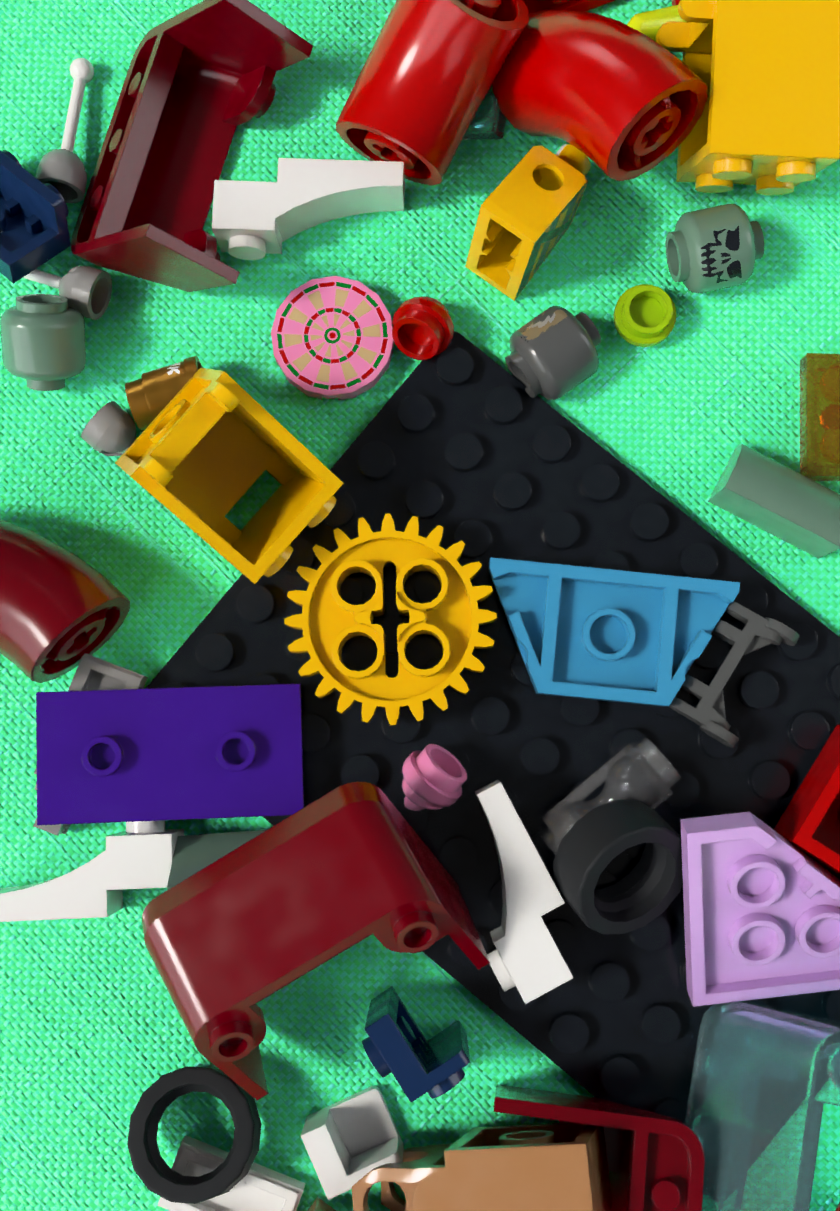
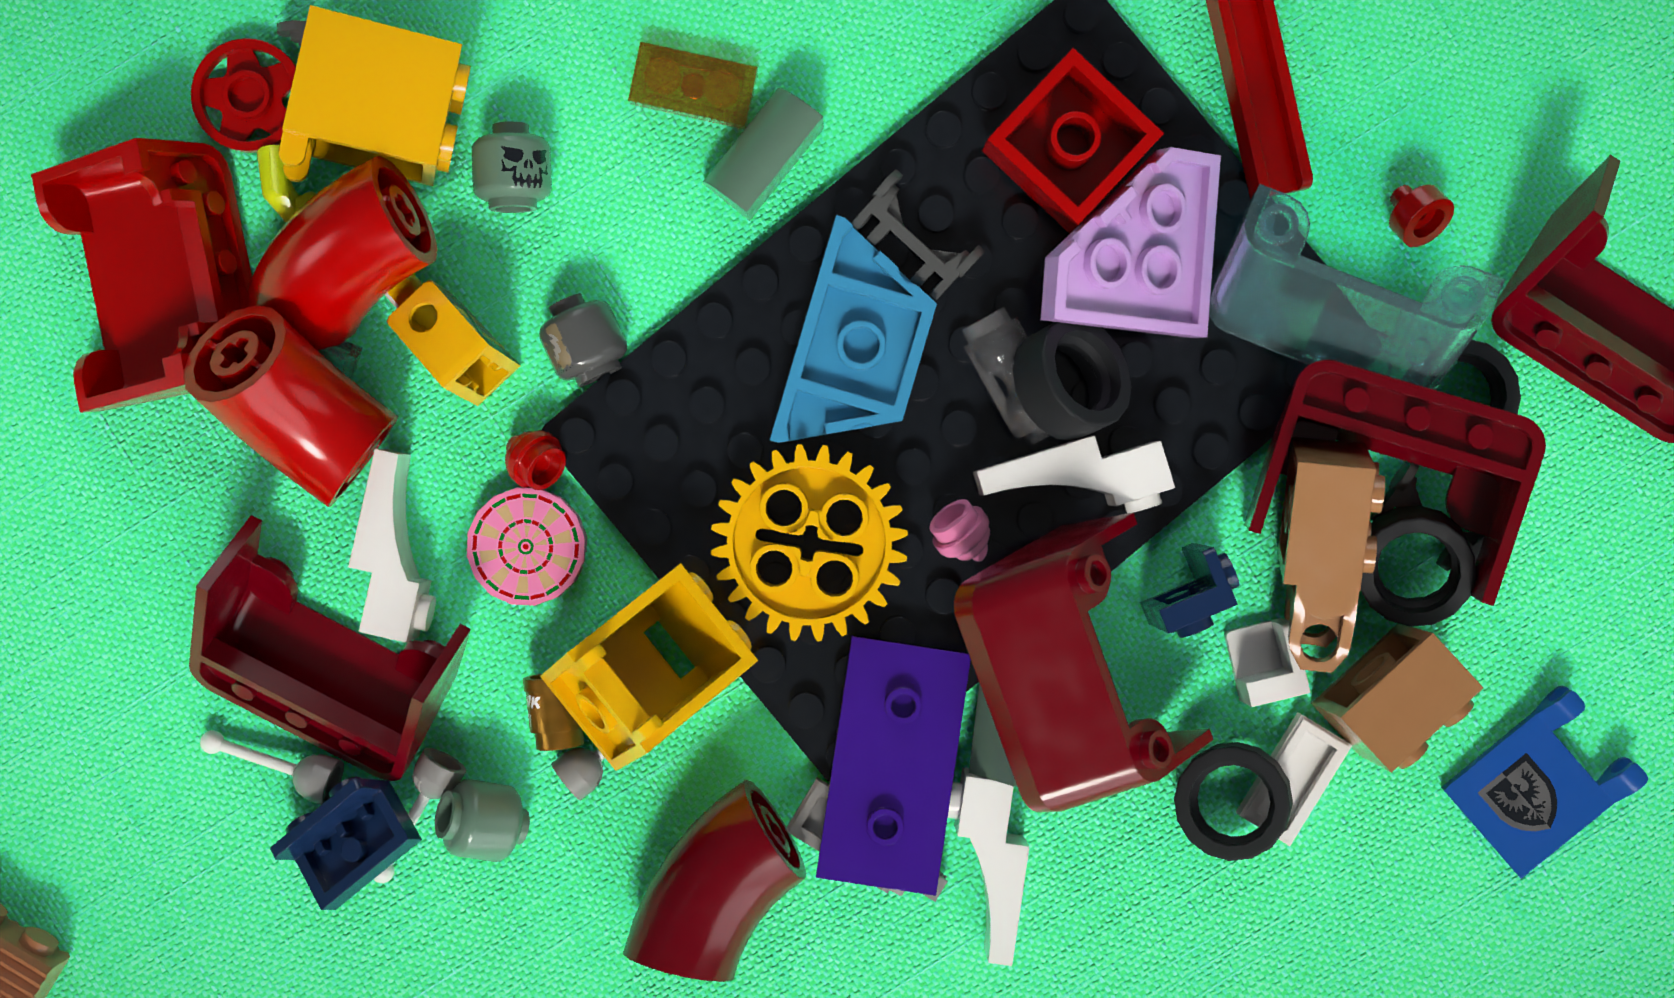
camera: 80 degrees left, 5 degrees up
lime plate [613,284,676,347] -> none

